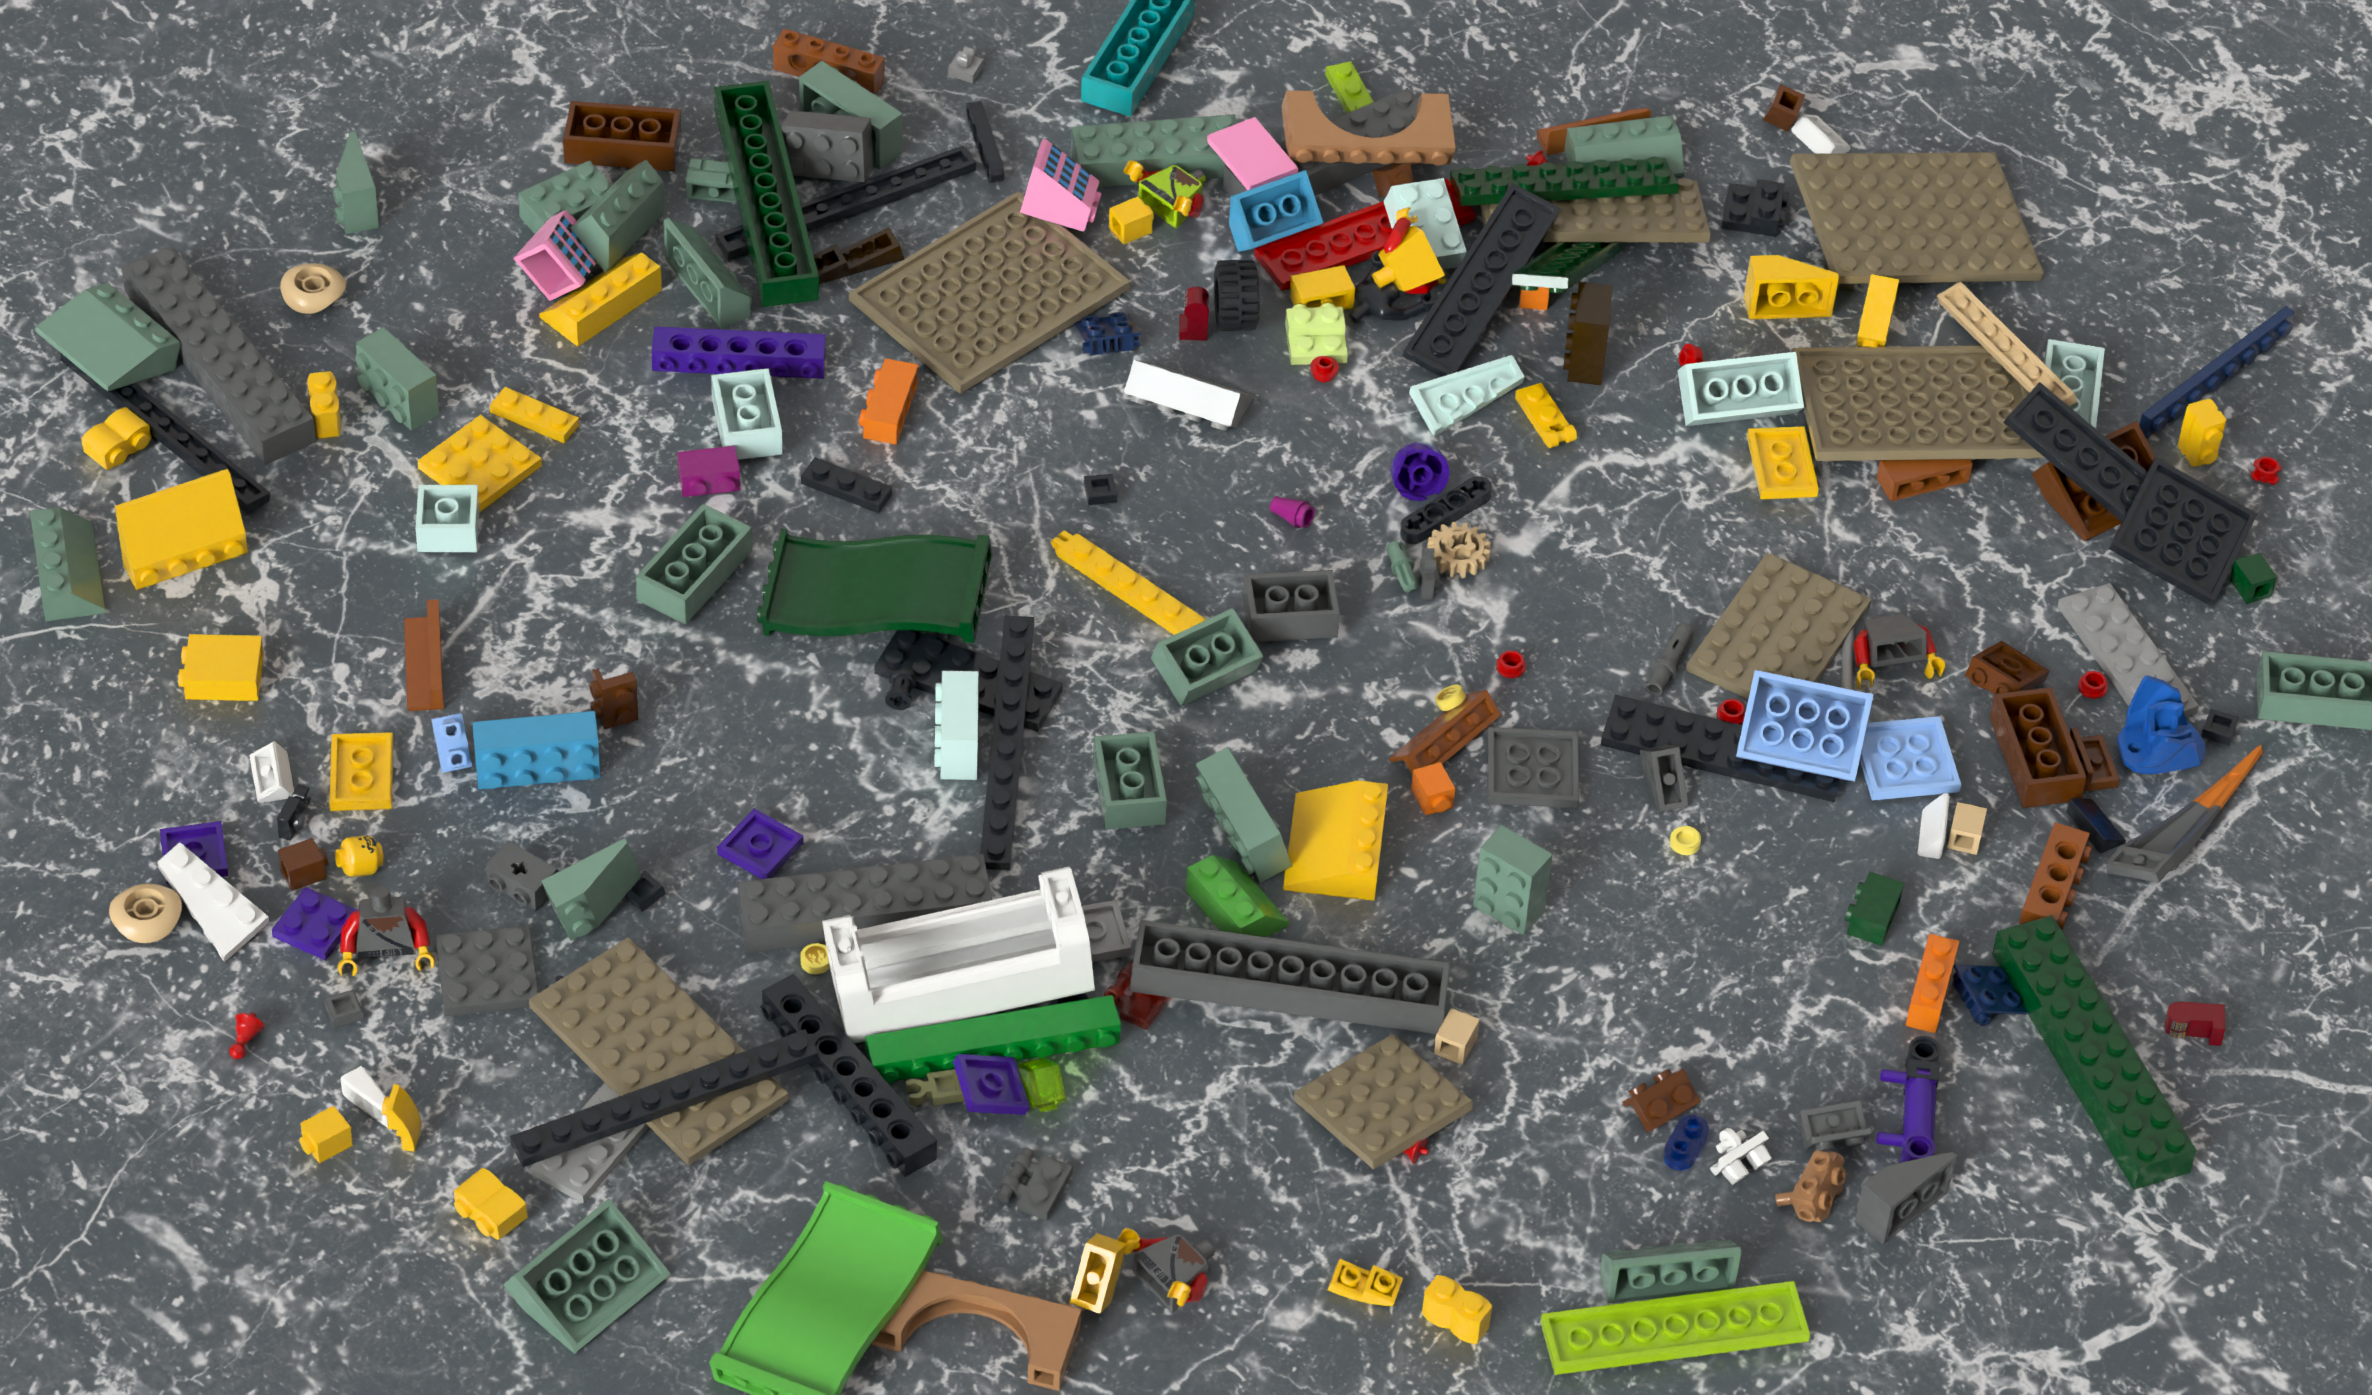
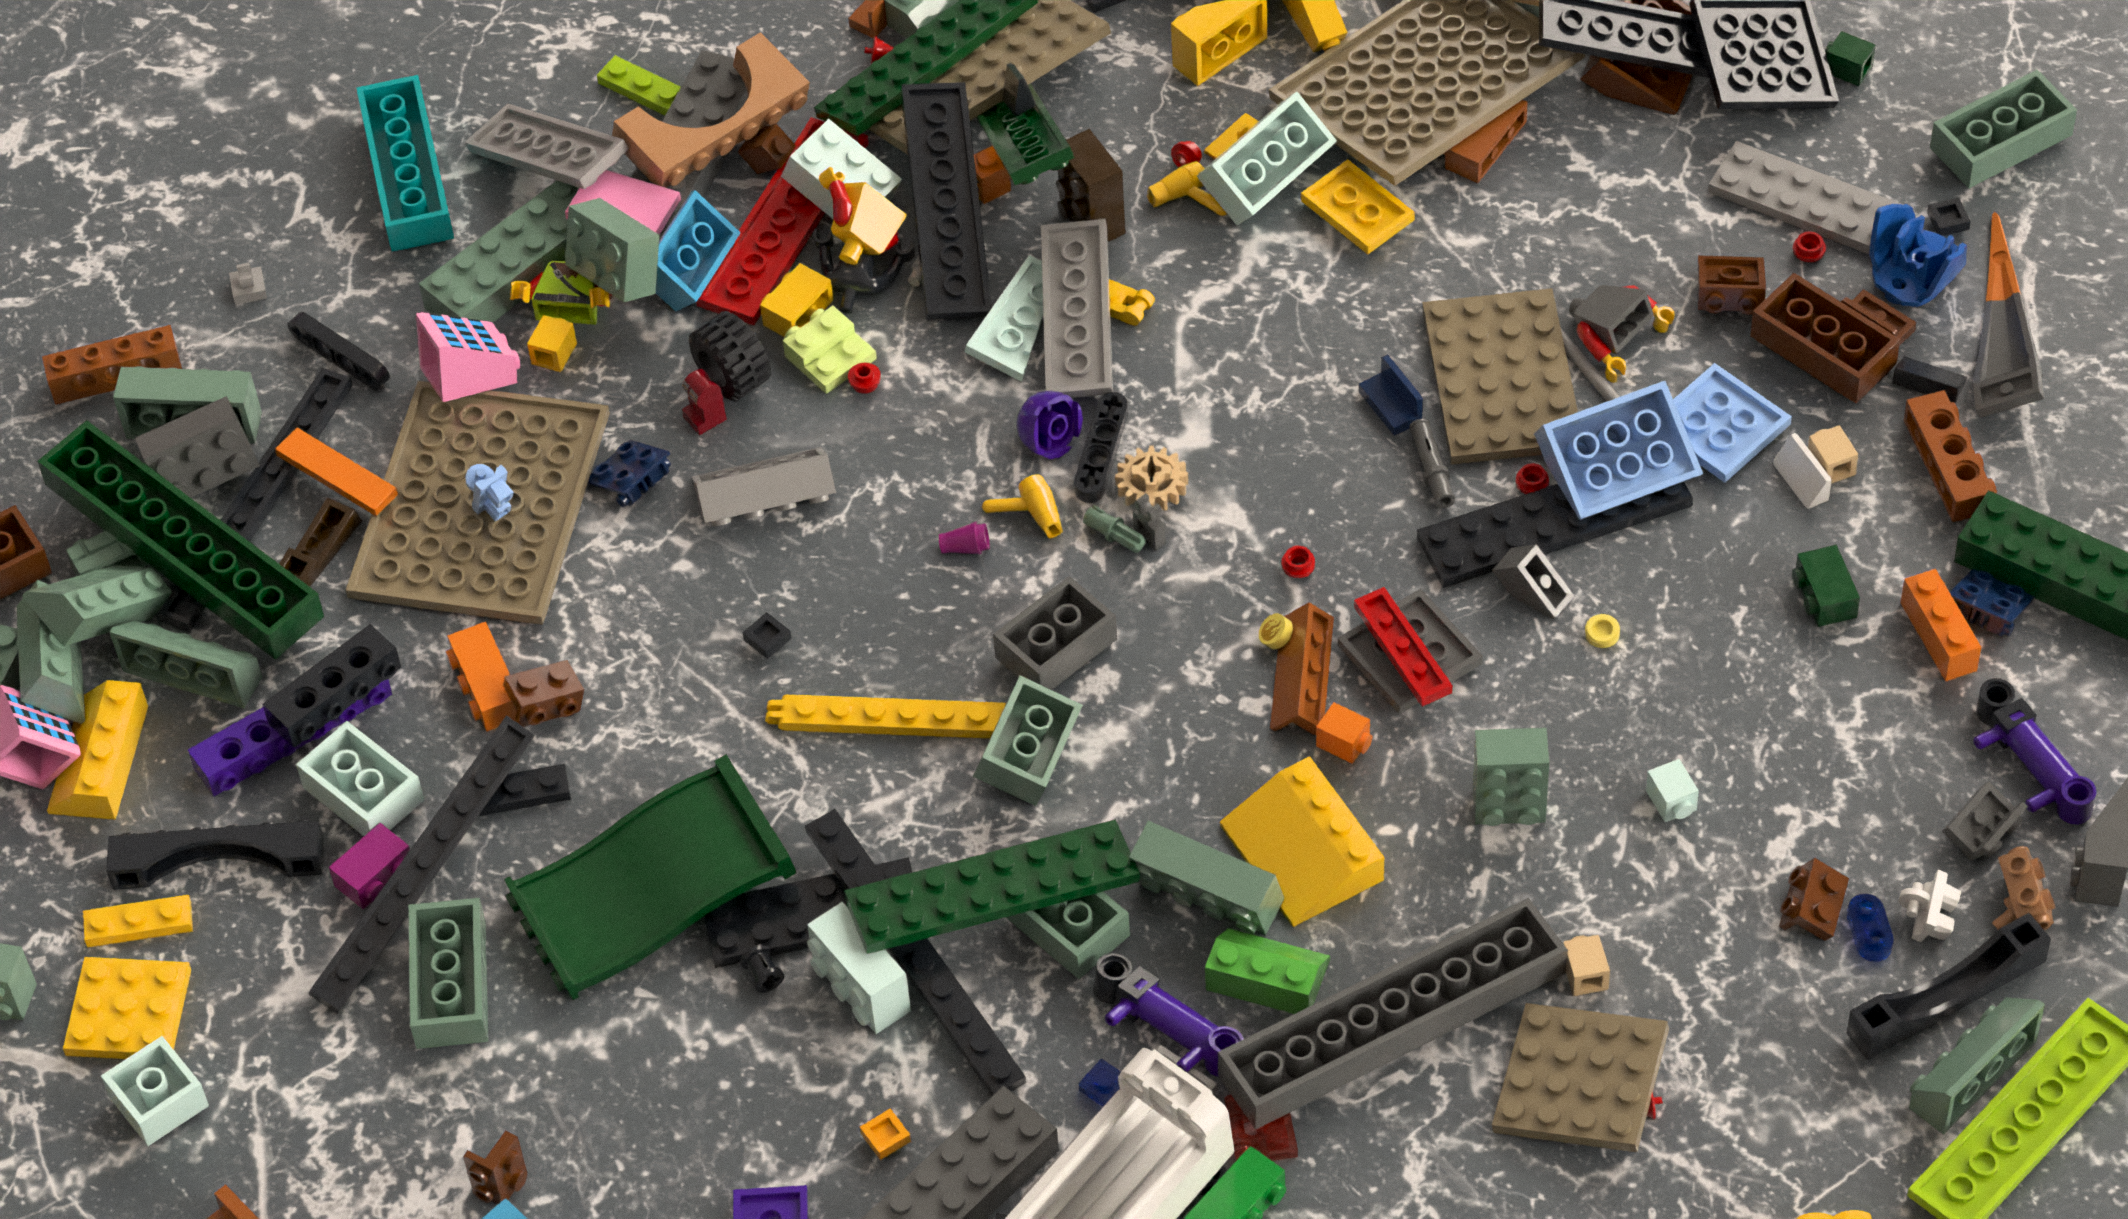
camera: 30 degrees left, 5 degrees up
none -> sand green slope [22,565,172,646]
none -> black arch [106,820,324,890]
none -> black brick [262,624,401,748]
none -> orange tile [275,427,398,516]
none -> black plate [308,715,535,1014]
none -> light grey plate [464,104,628,189]
none -> light blue hips [465,464,514,521]
none -> reddish brown bracket [503,660,584,727]
none -> sand green brick [565,198,659,302]
none -> dark green plate [844,819,1140,954]
none -> light orange plate [860,1108,911,1160]
none -> yellow piece [982,475,1063,538]
none -> black slope [1003,63,1036,116]
none -> light grey plate [1041,219,1113,398]
none -> dark purple piece [1093,953,1244,1077]
none -> yellow piece [1147,161,1227,216]
none -> red plate [1354,587,1453,707]
none -> dark blue panel [1359,354,1423,436]
none -> light aqua brick [1646,759,1699,822]
none -> black arch [1846,913,2051,1060]

